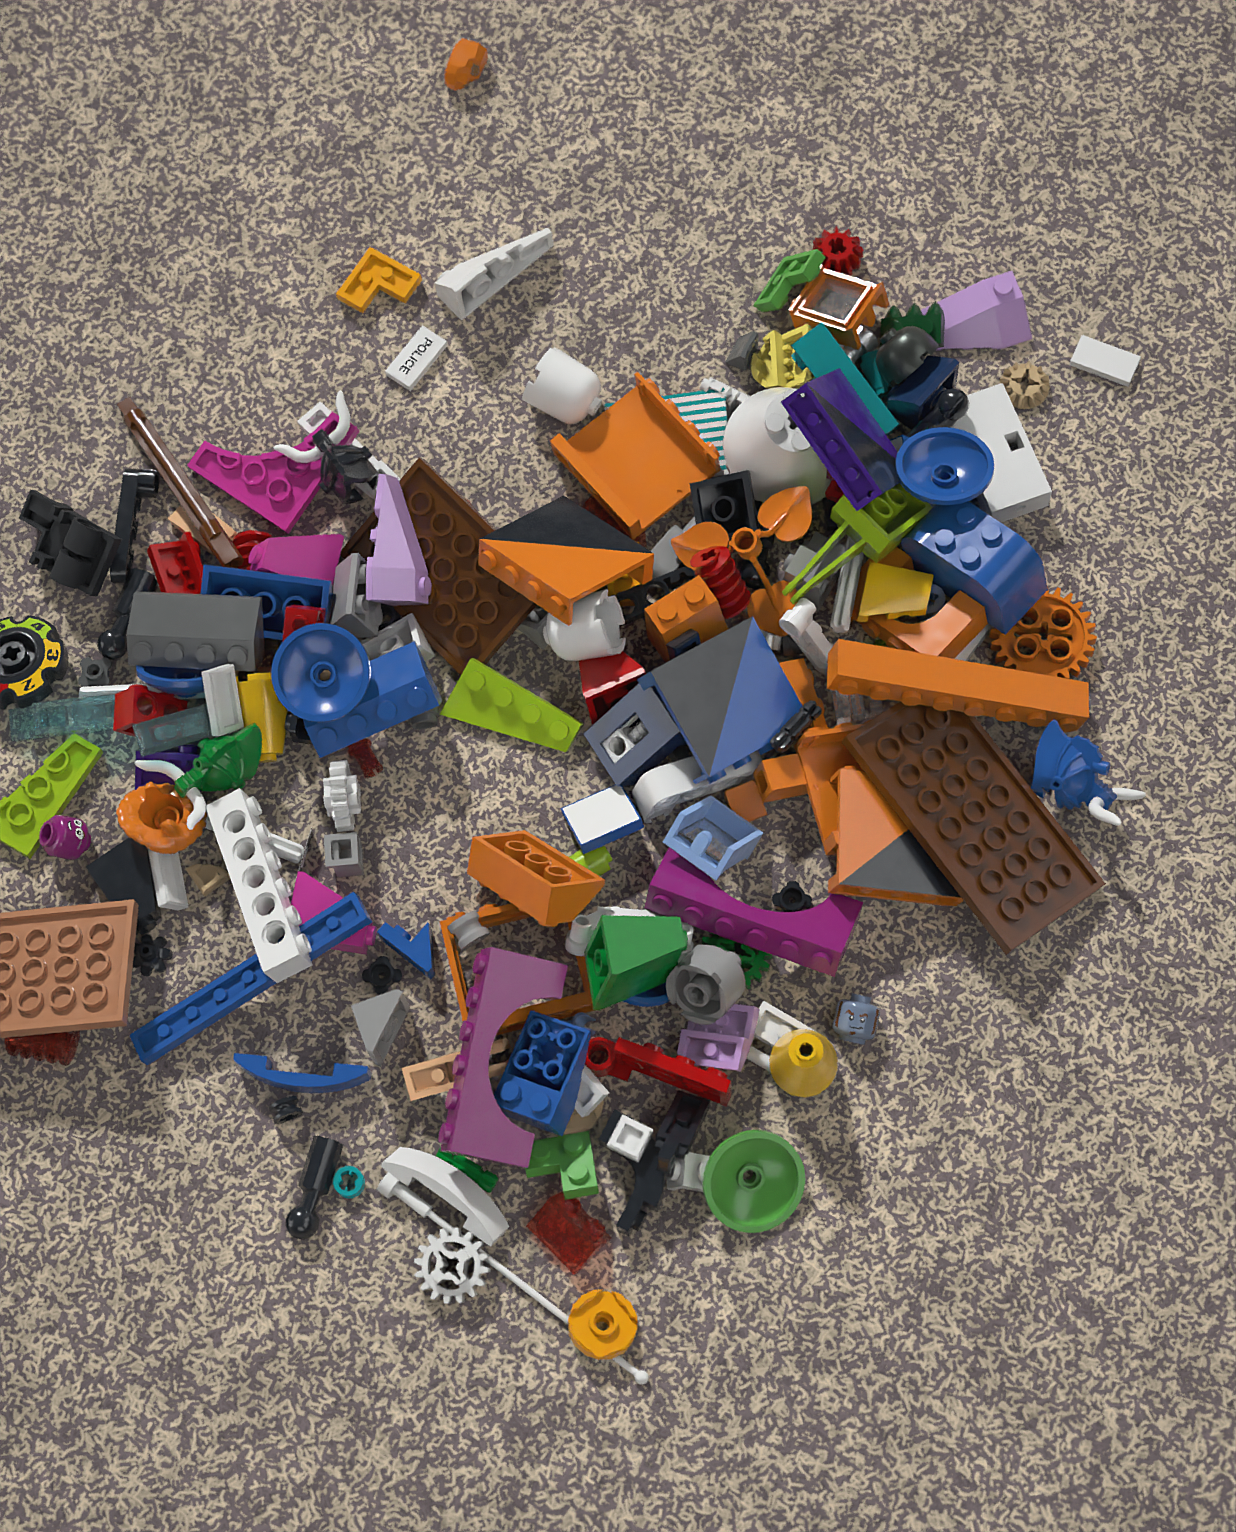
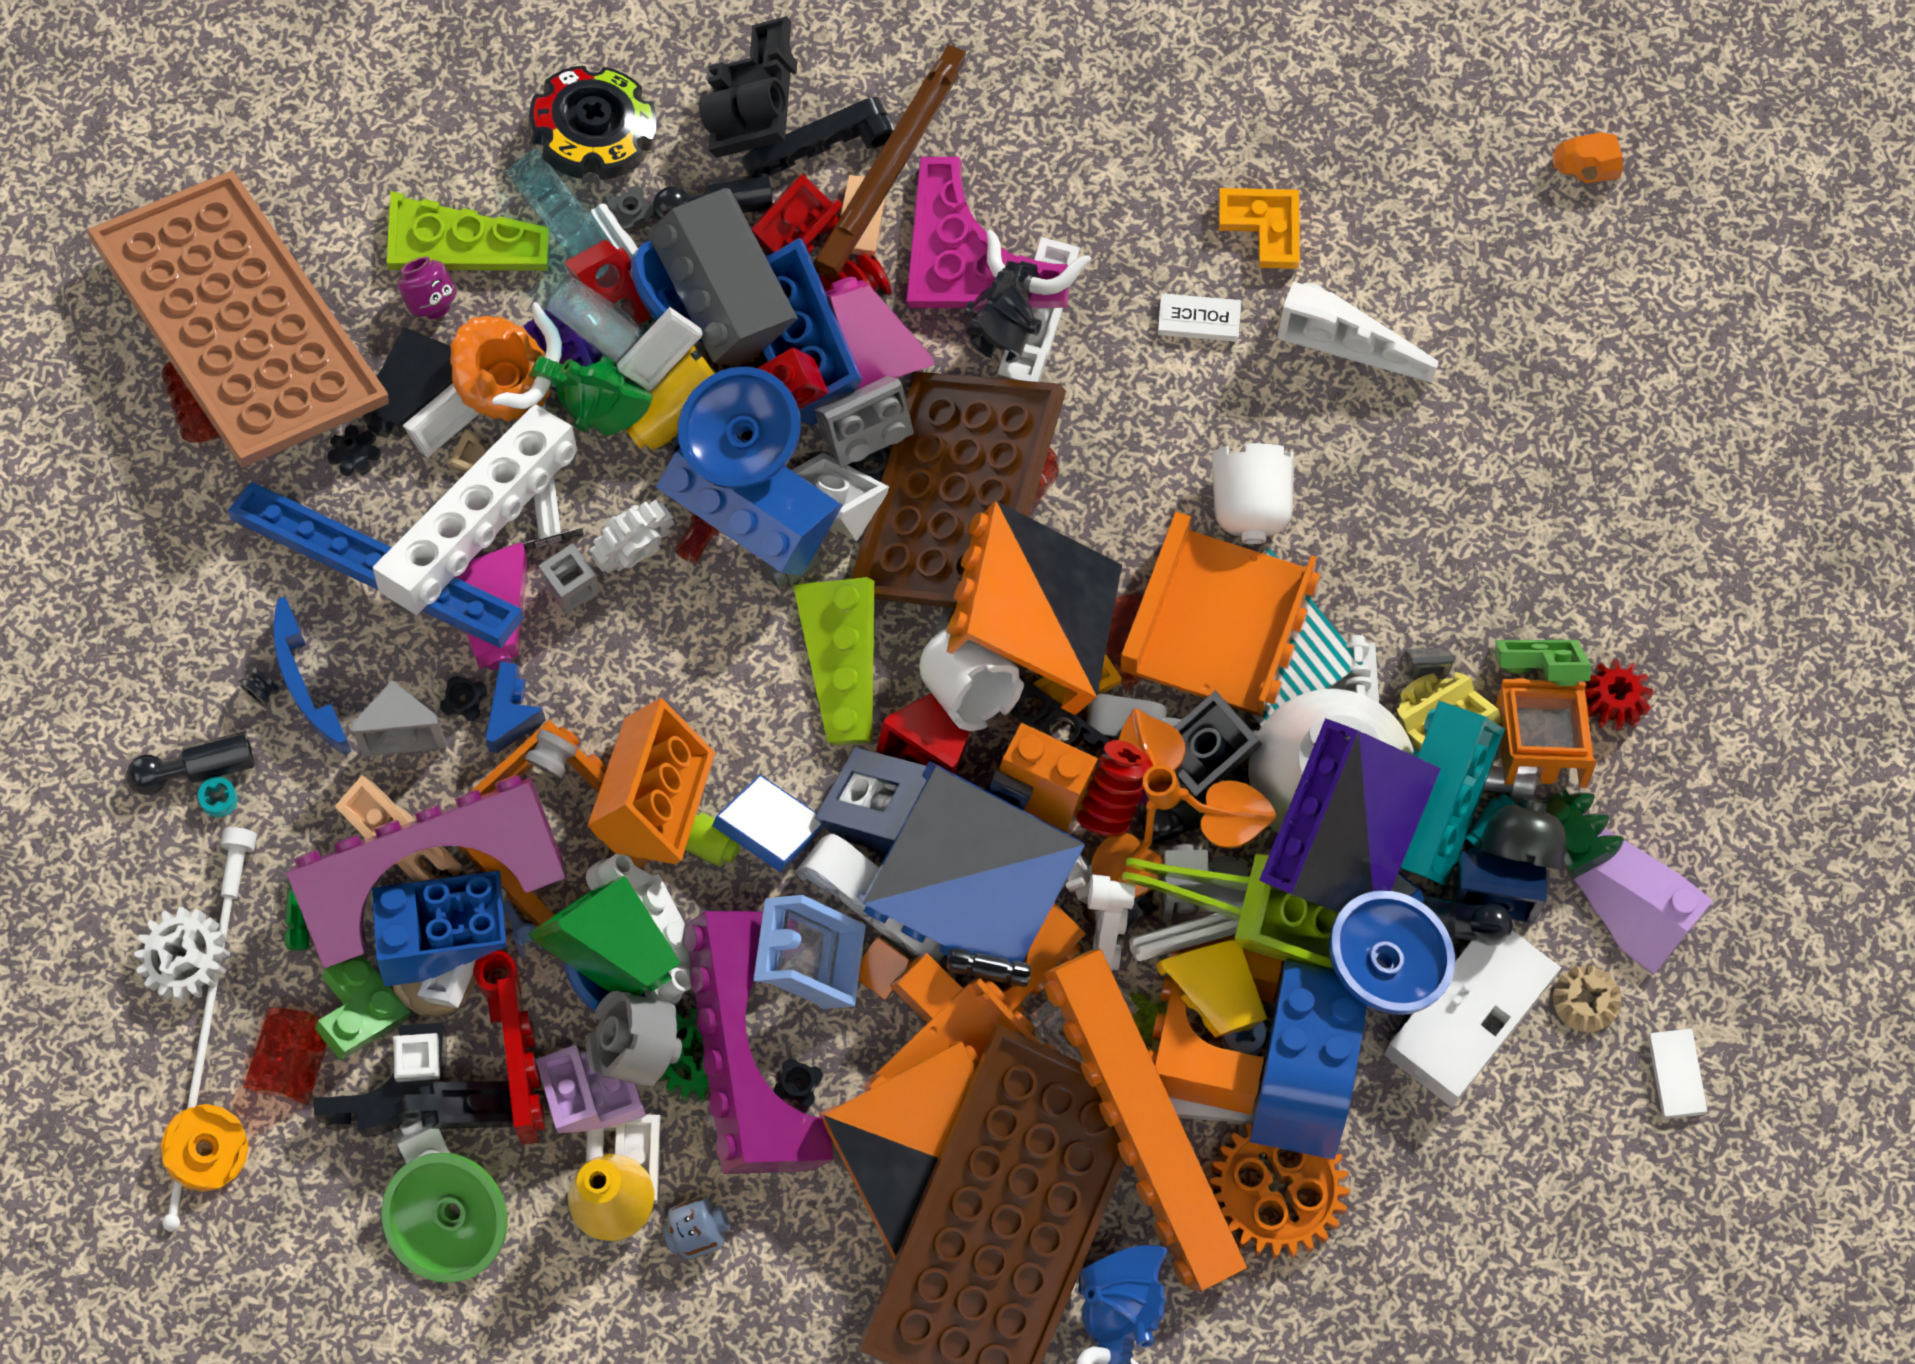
camera: 50 degrees right, 0 degrees up
lavender wedge [366,474,432,606] -> none
white slope [381,1147,509,1247] -> none

